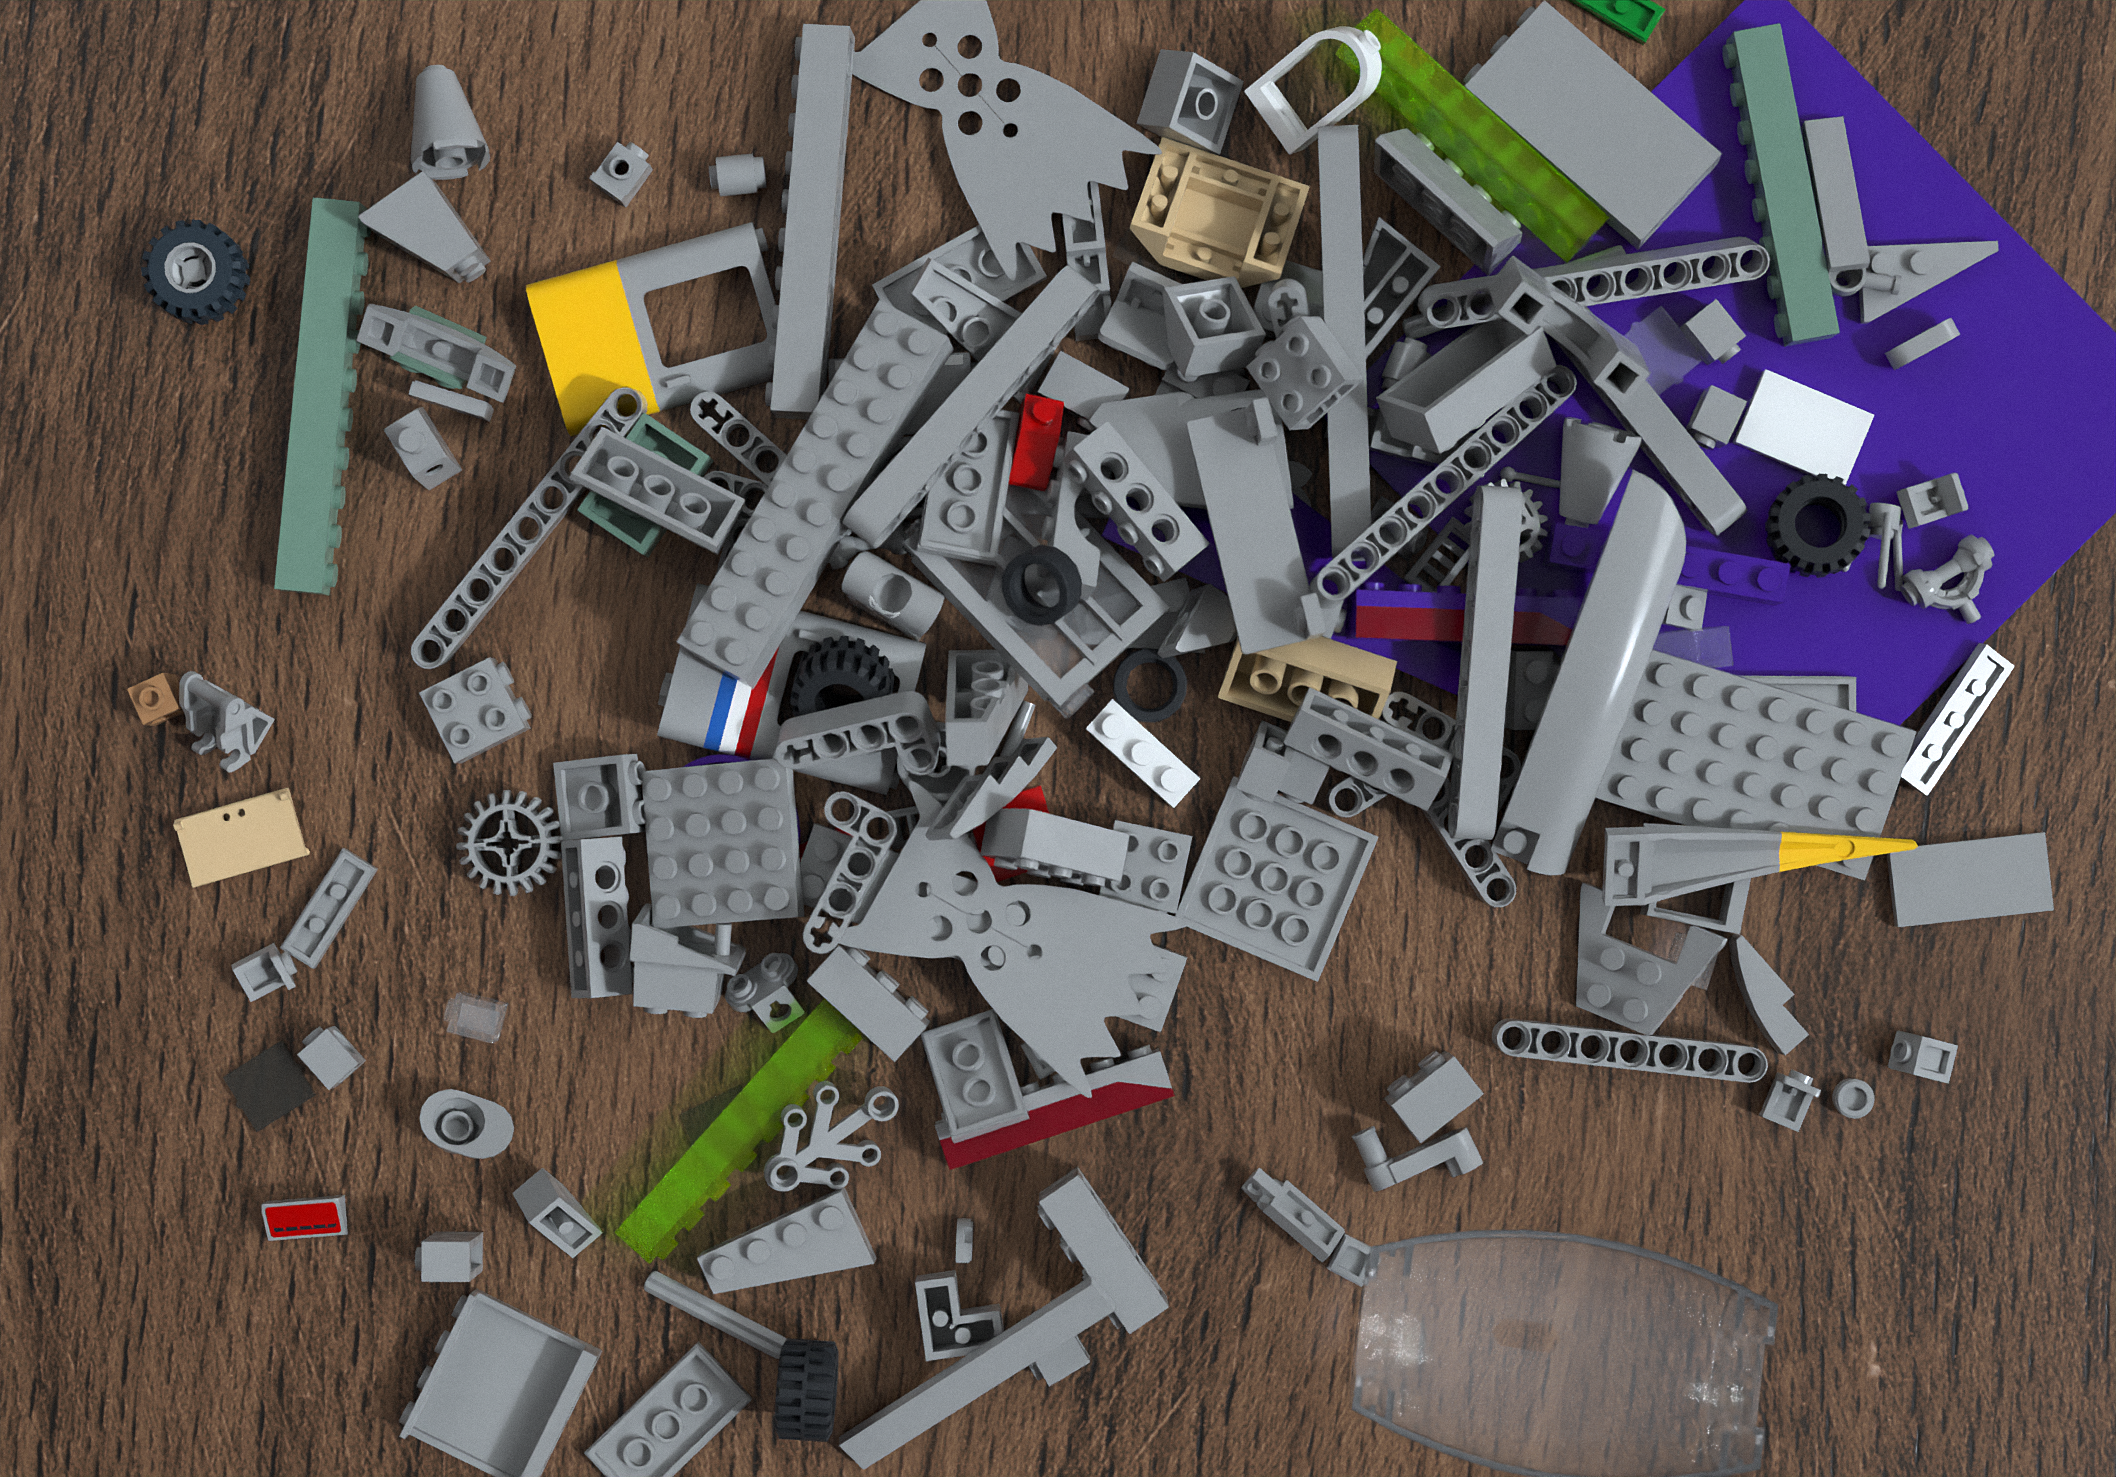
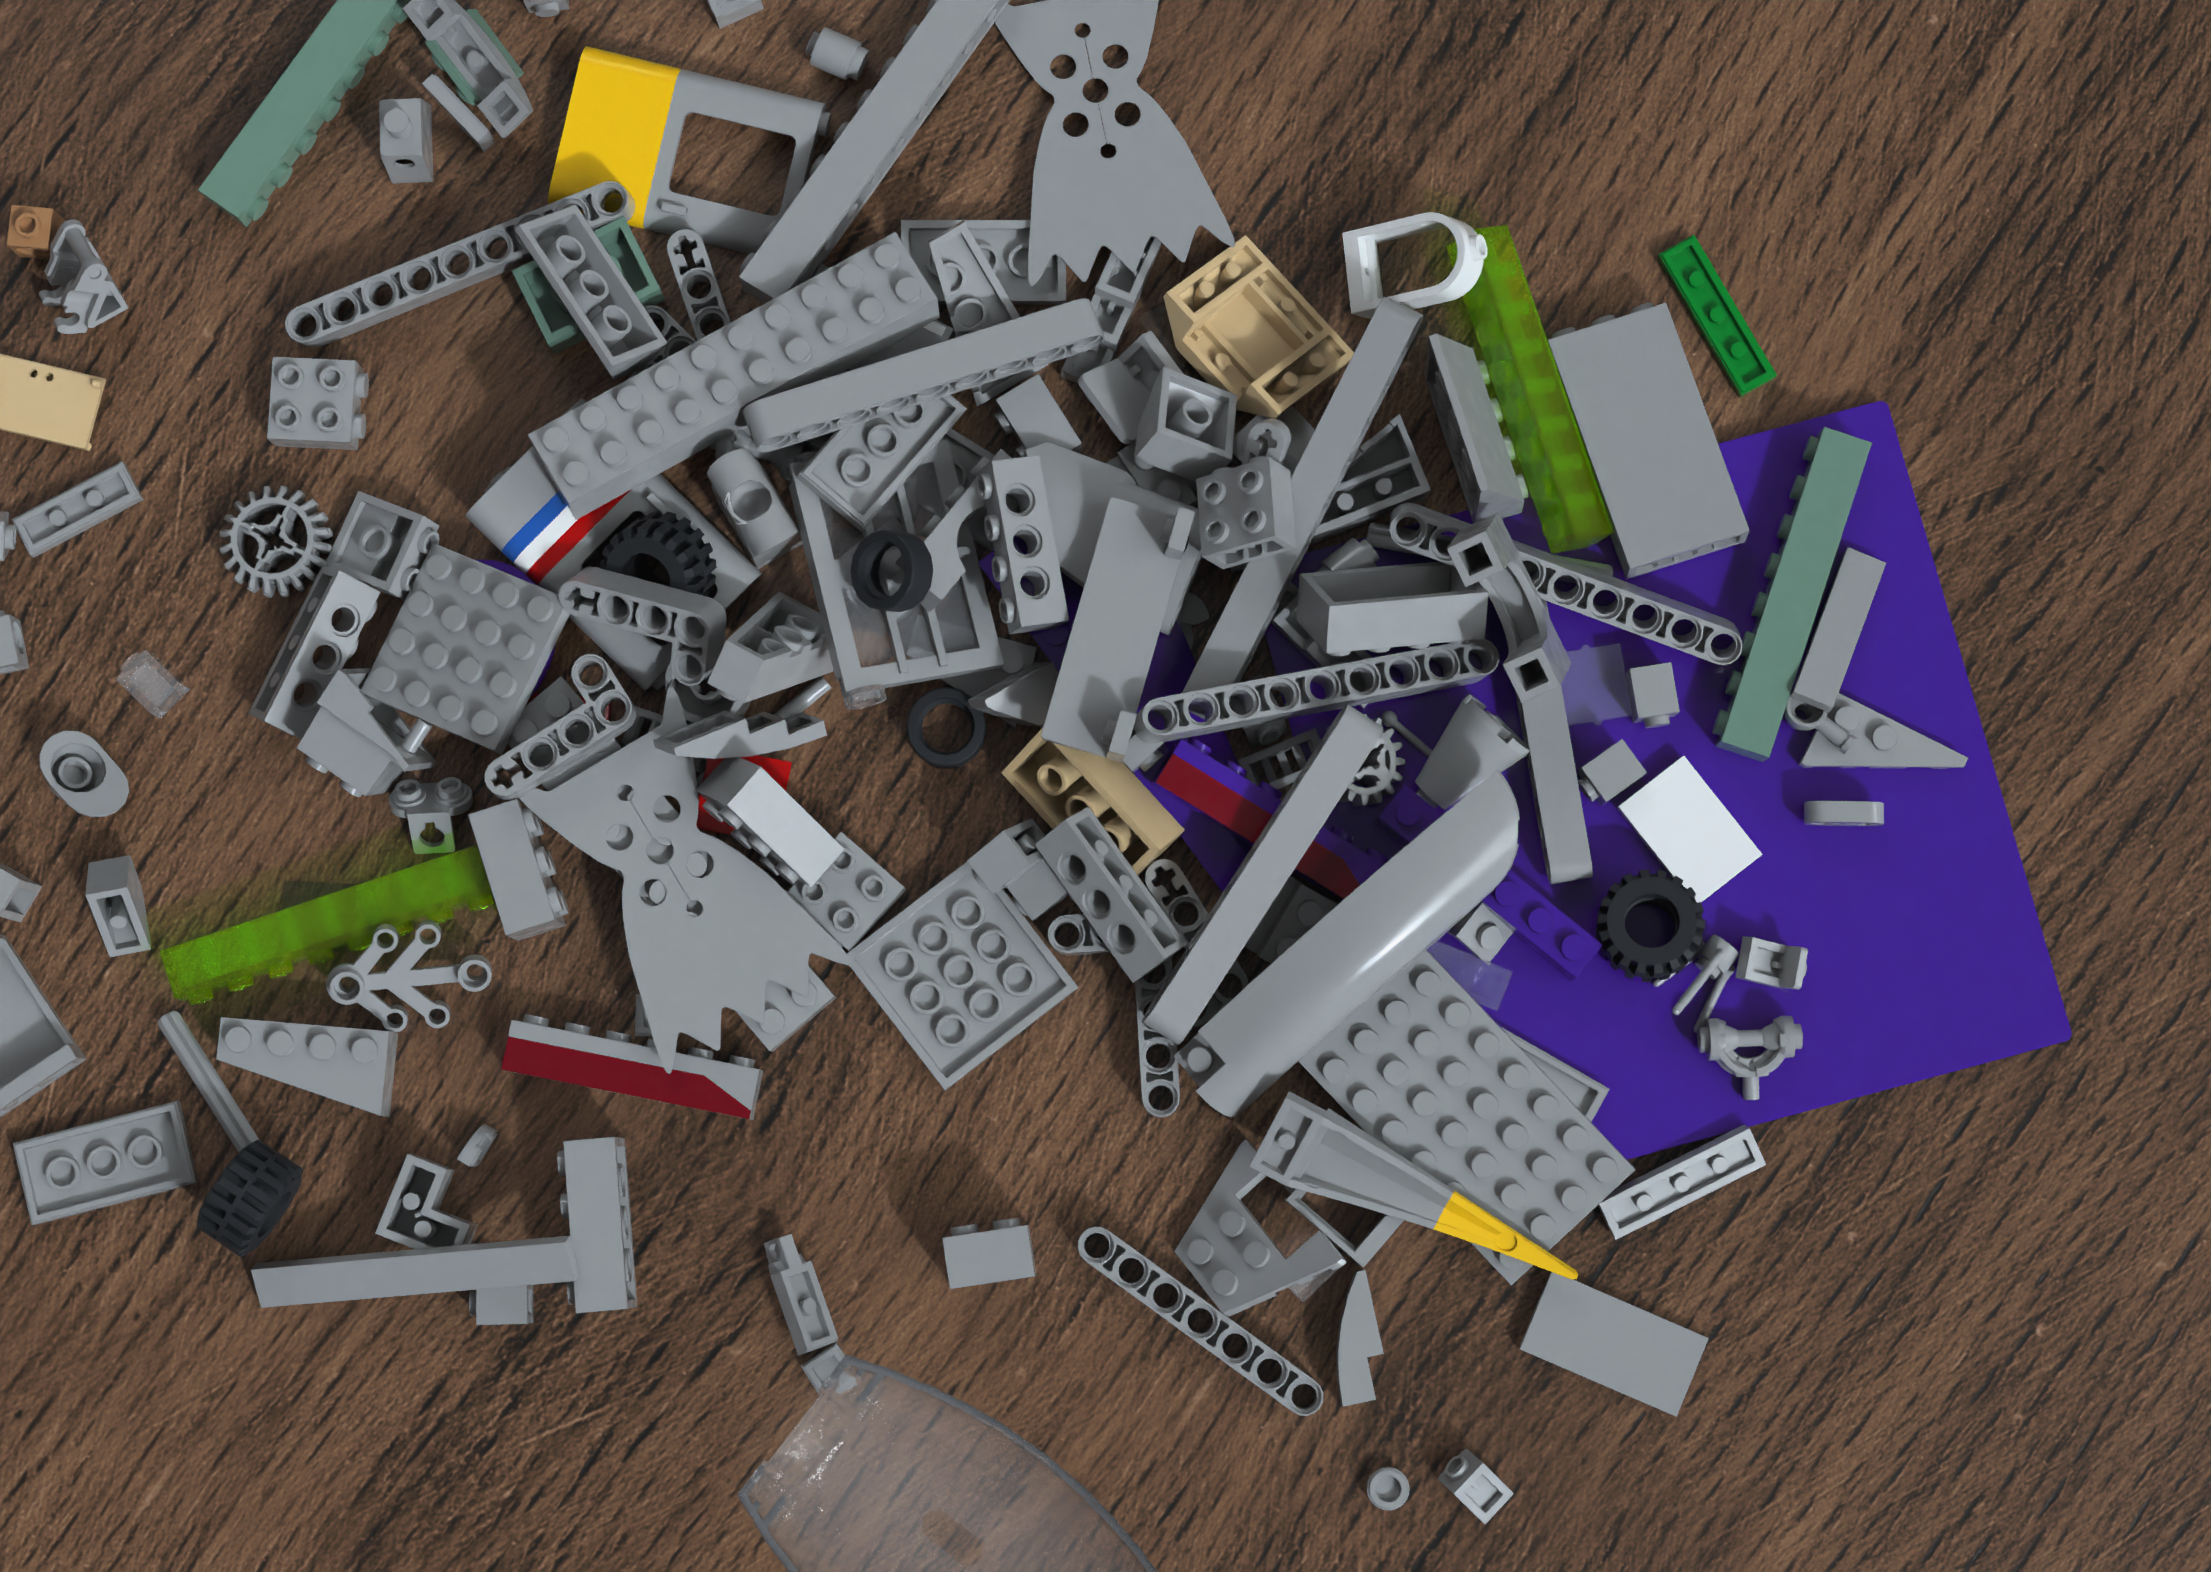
camera: 35 degrees right, 5 degrees down
light grey tile [920,1009,1029,1144] -> none
red slope [1008,394,1064,492] -> none
white brick [1086,699,1200,808] -> none
light grey slope [1136,49,1244,155] -> none
light grey beam [1351,1126,1483,1192] -> none
light grey bracket [1759,1069,1821,1132] -> none

